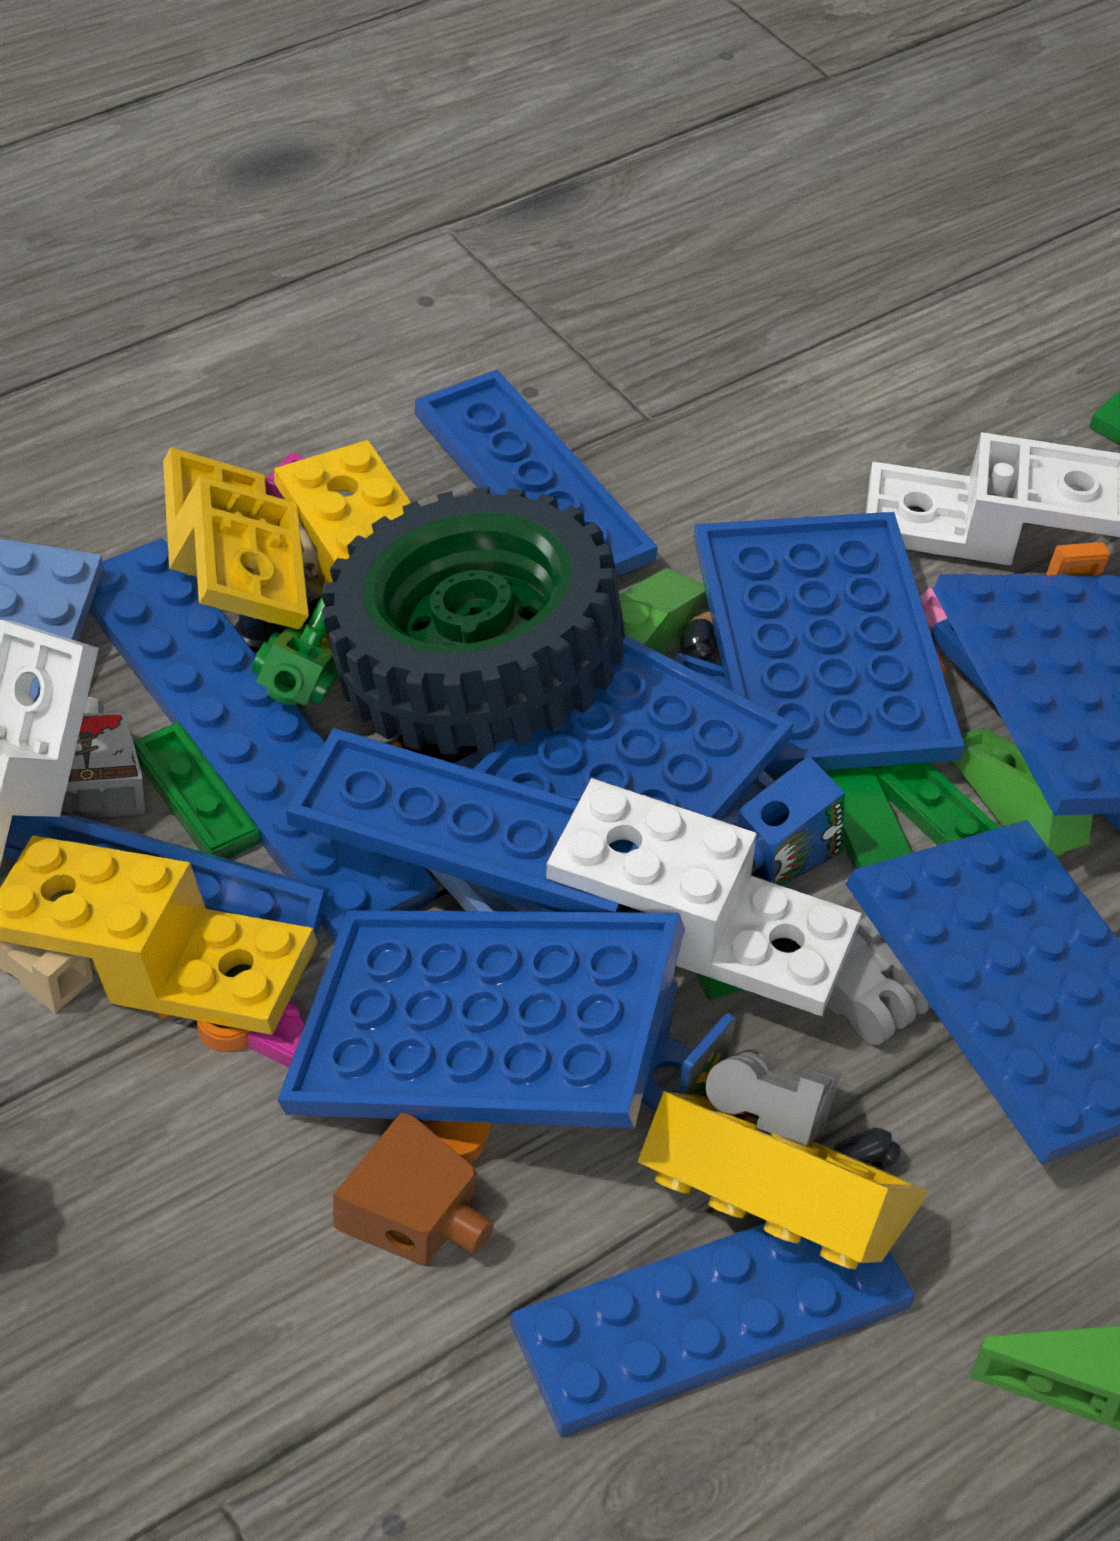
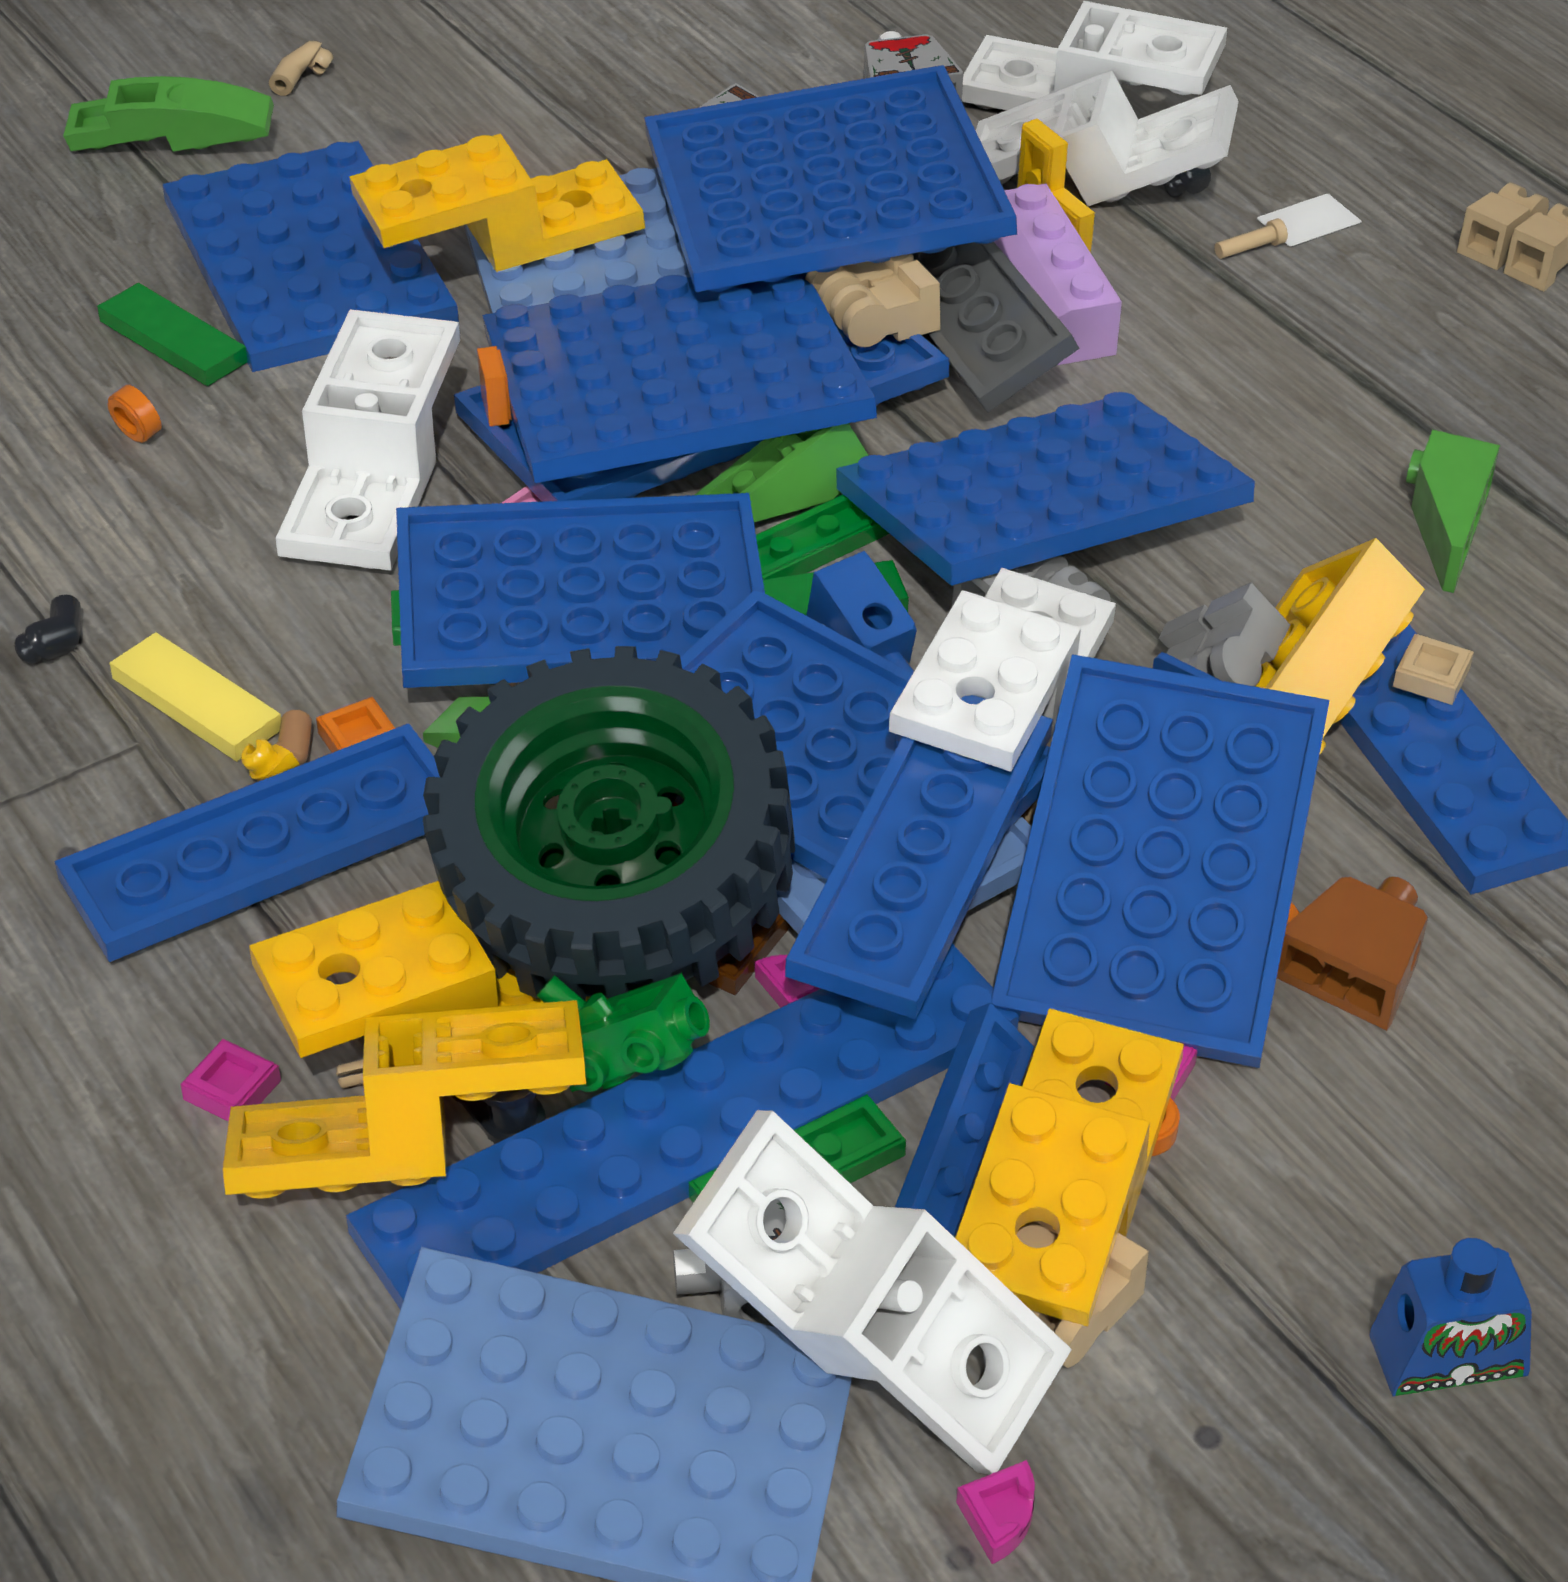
camera: 85 degrees left, 5 degrees down
none -> black arm [14,594,81,664]
none -> orange tile [108,385,162,443]
none -> light yellow tile [110,632,281,762]
none -> arm [241,710,312,781]
none -> orange tile [316,697,395,753]
none -> tan tile [1393,634,1474,705]

